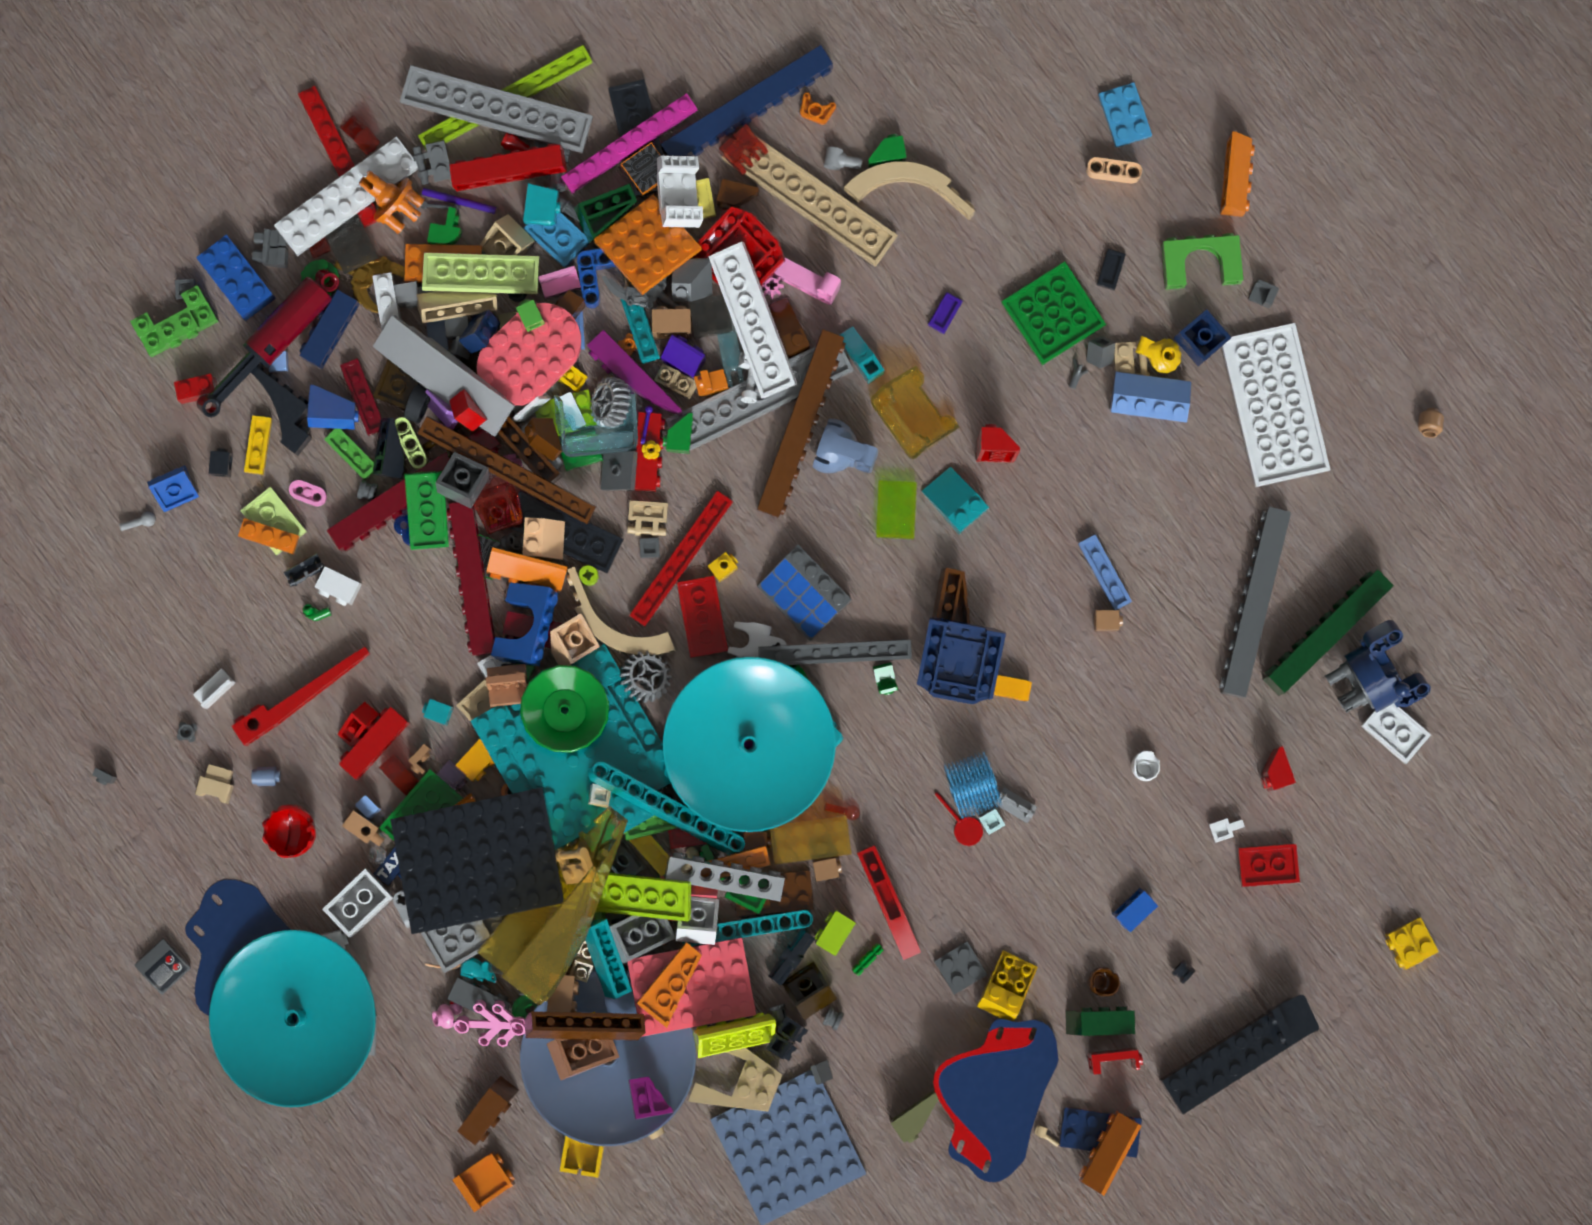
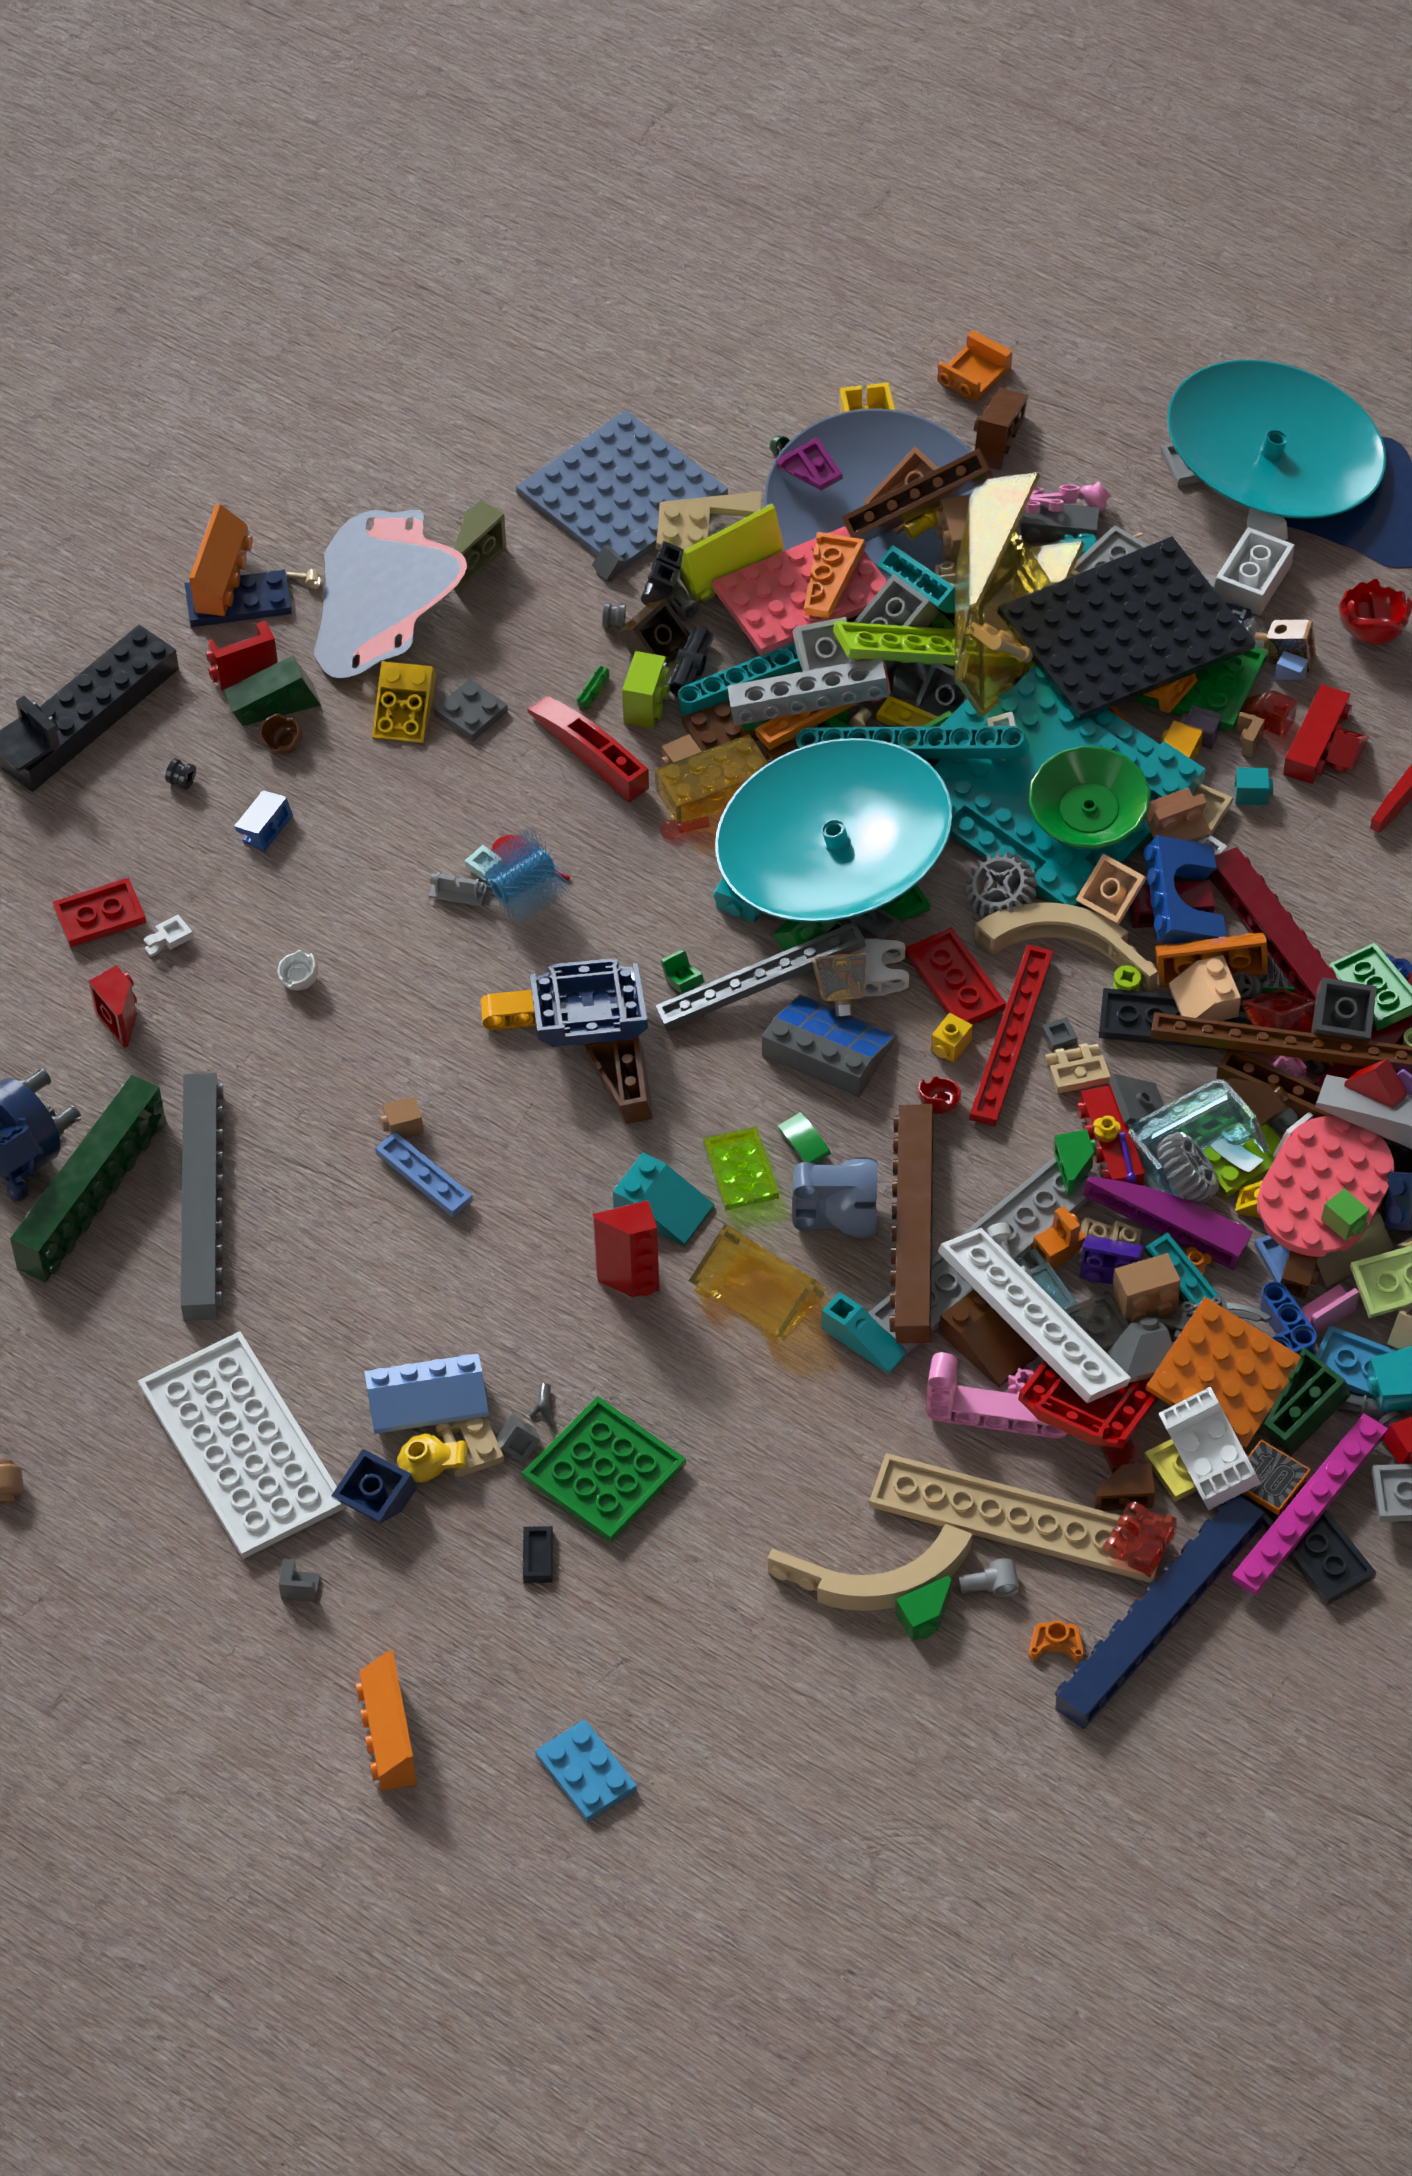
camera: 165 degrees right, 30 degrees down
dark purple tile [928,292,963,334] -> none
light nougat beam [1086,157,1142,184] -> none
bright green arch [1161,233,1243,290] -> none
none -> dark green hinge [769,435,790,455]
none -> green slope [778,1112,831,1164]
none -> torso [811,952,867,1016]
none -> red hair [917,1076,961,1114]

